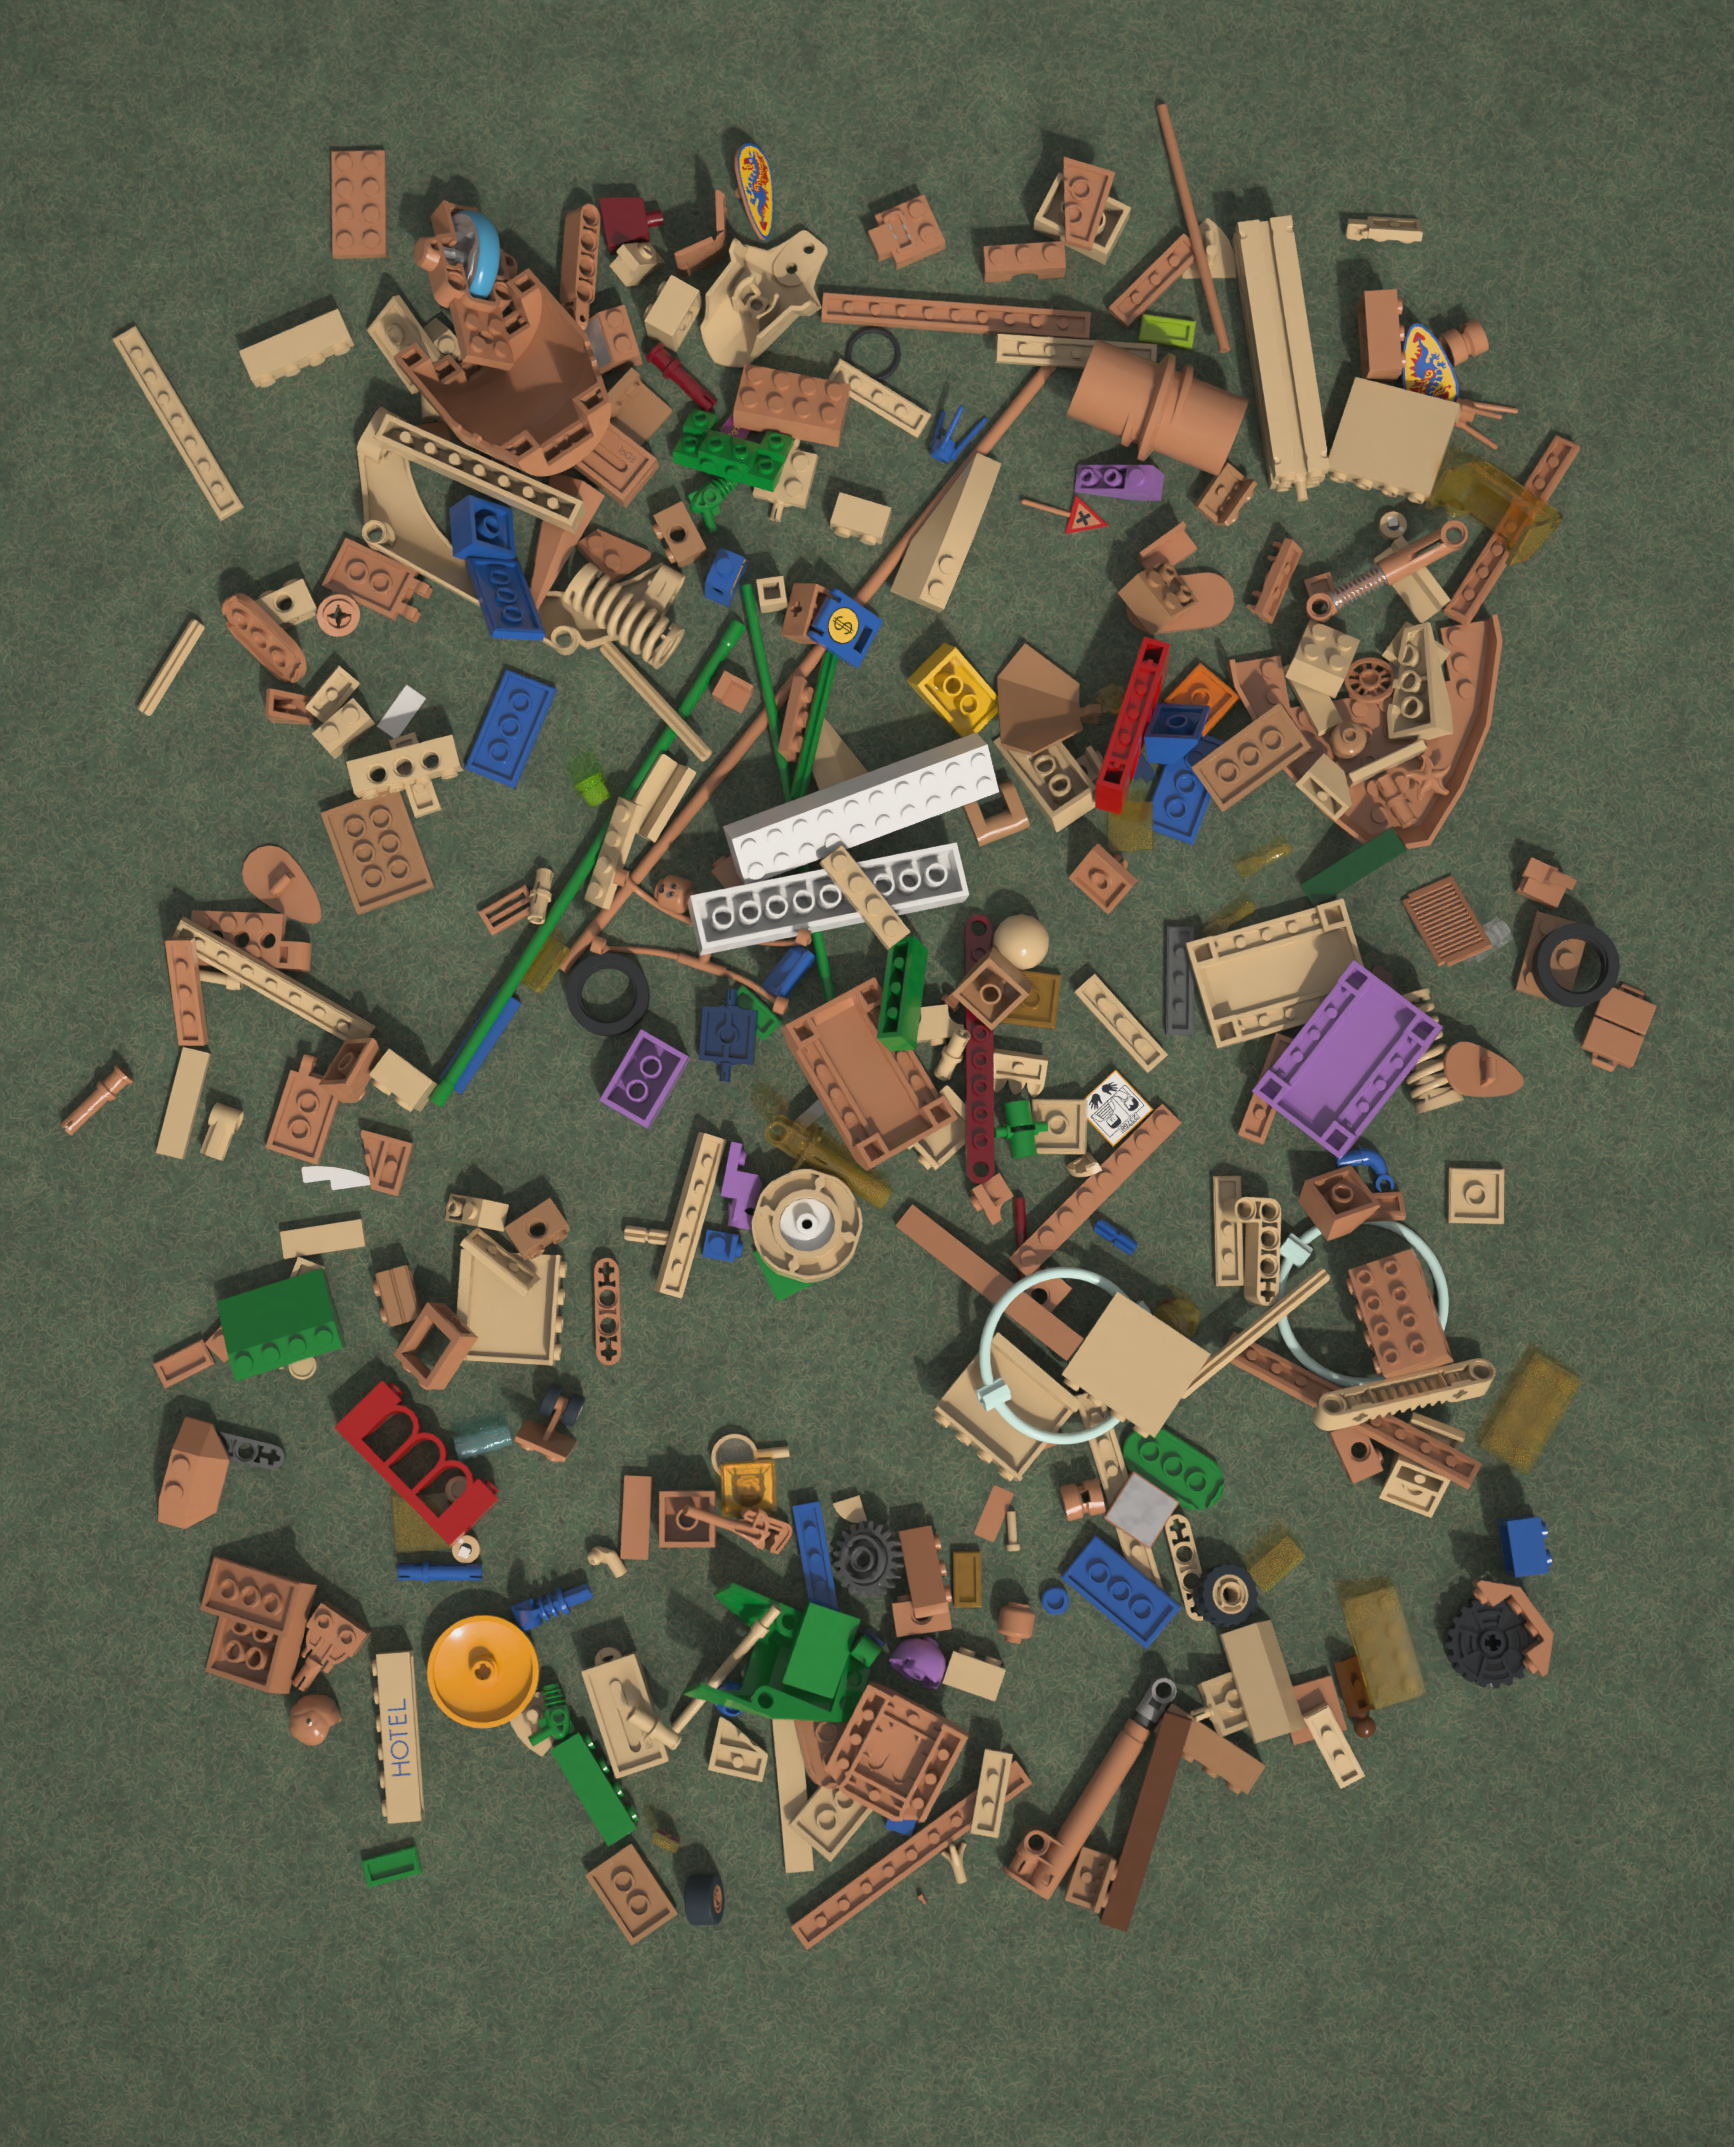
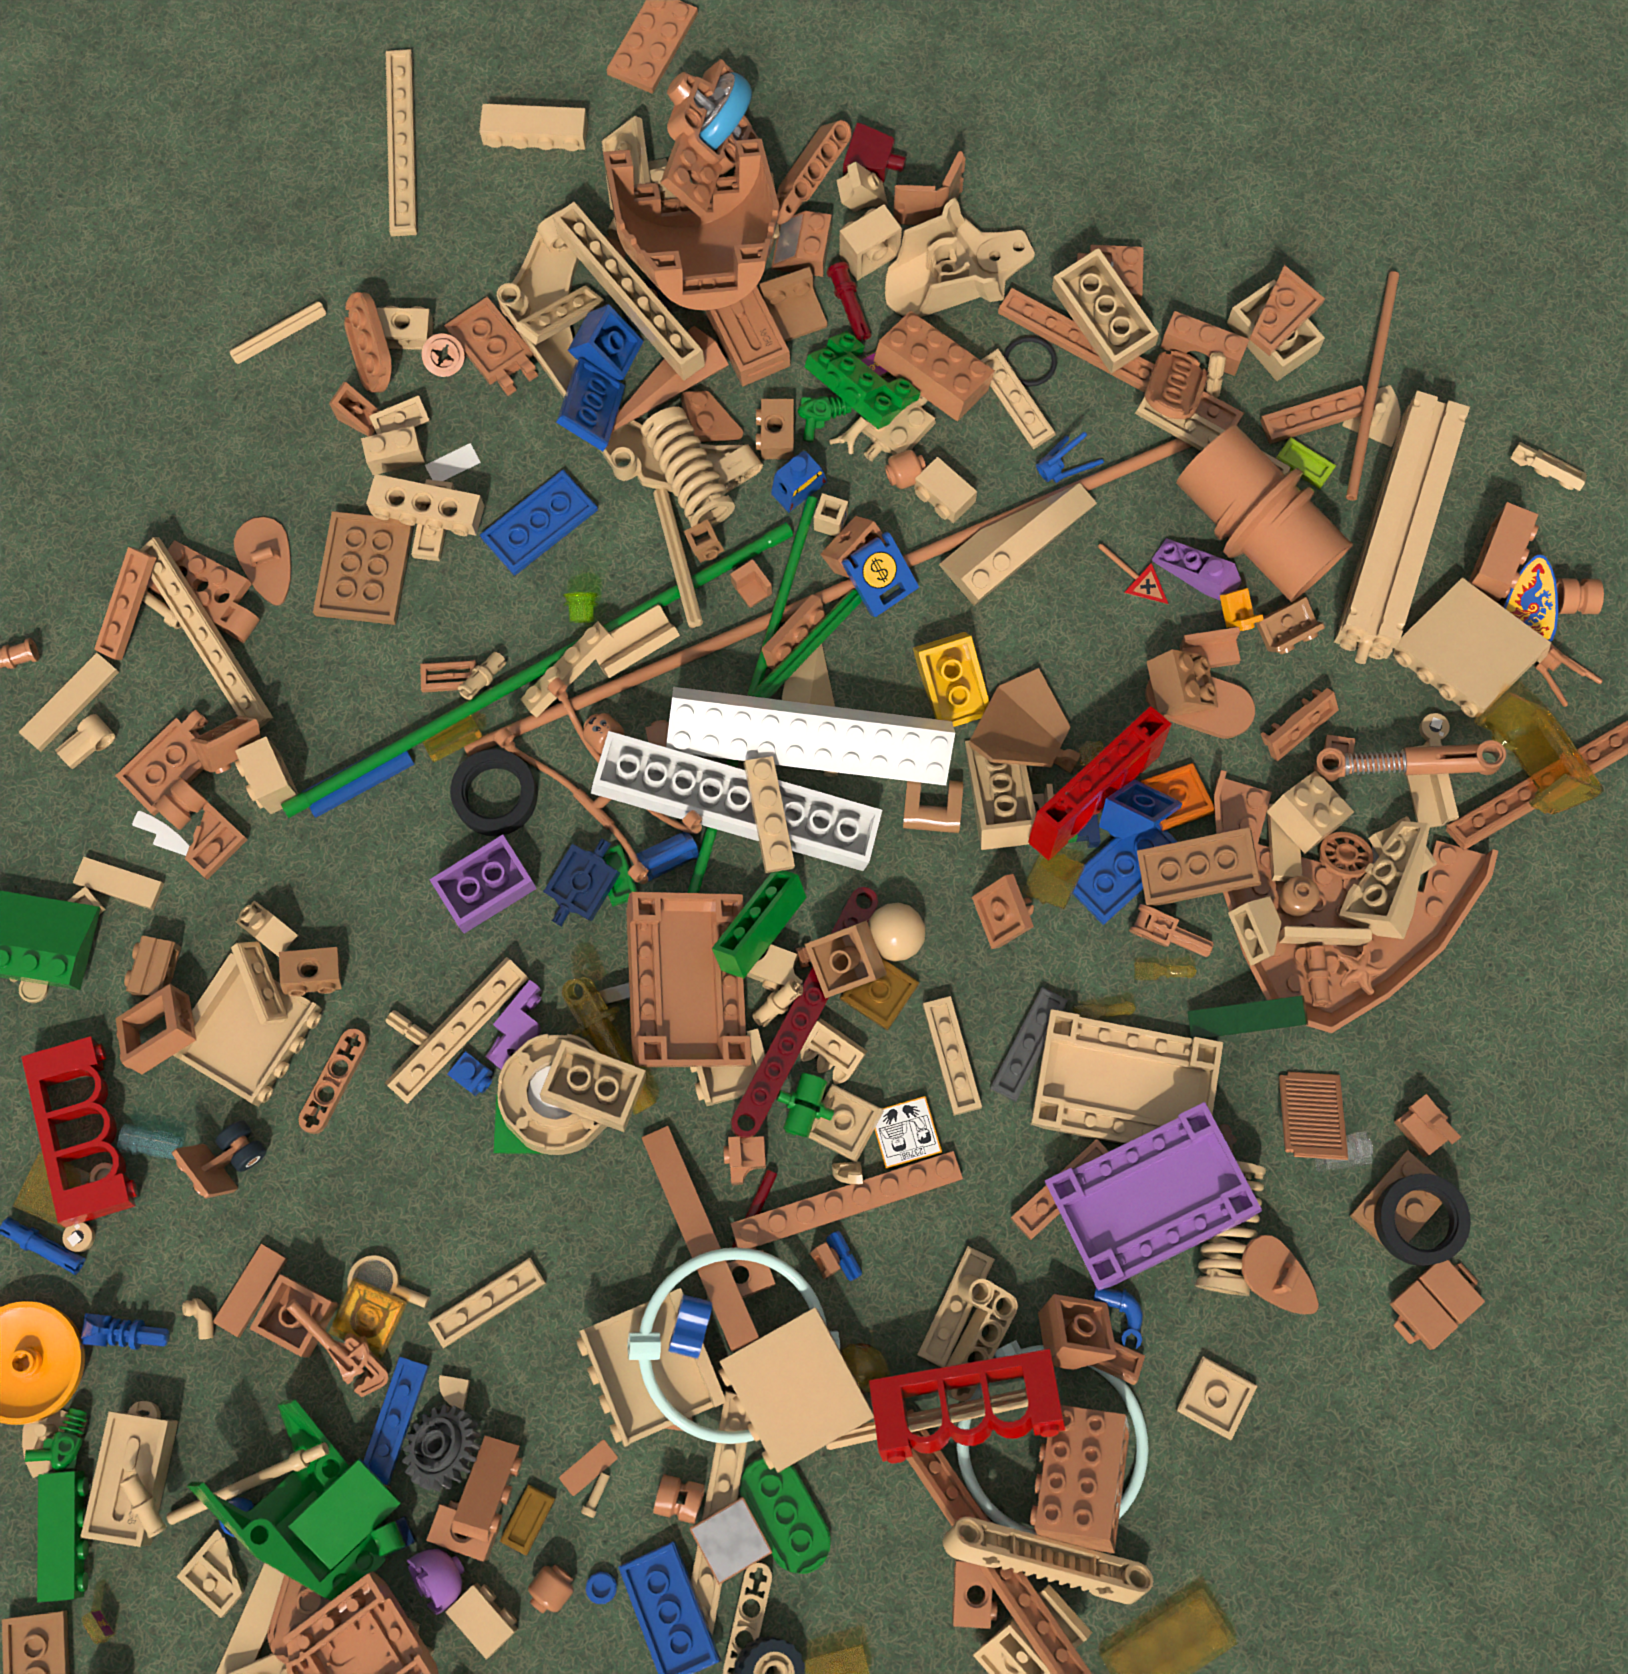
camera: 25 degrees right, 10 degrees down
shield [734,143,774,240] -> none
none -> nougat wheel [153,777,208,830]
none -> tan tile [428,1258,546,1348]
none -> tan tile [516,285,605,345]
none -> tan brick [540,1039,646,1132]
none -> blue axle [668,1294,713,1359]
none -> medium nougat brick [684,519,725,563]
none -> nougat plate [810,1242,841,1279]
none -> tan bar [829,417,868,454]
none -> red fence [869,1349,1065,1463]
none -> nougat head [885,450,926,489]
none -> tan brick [1052,248,1159,374]
none -> nougat connector [1129,904,1213,957]
none -> nougat tile [1145,351,1208,419]
none -> tan piece [1205,352,1226,398]
none -> light orange bracket [1219,588,1264,631]

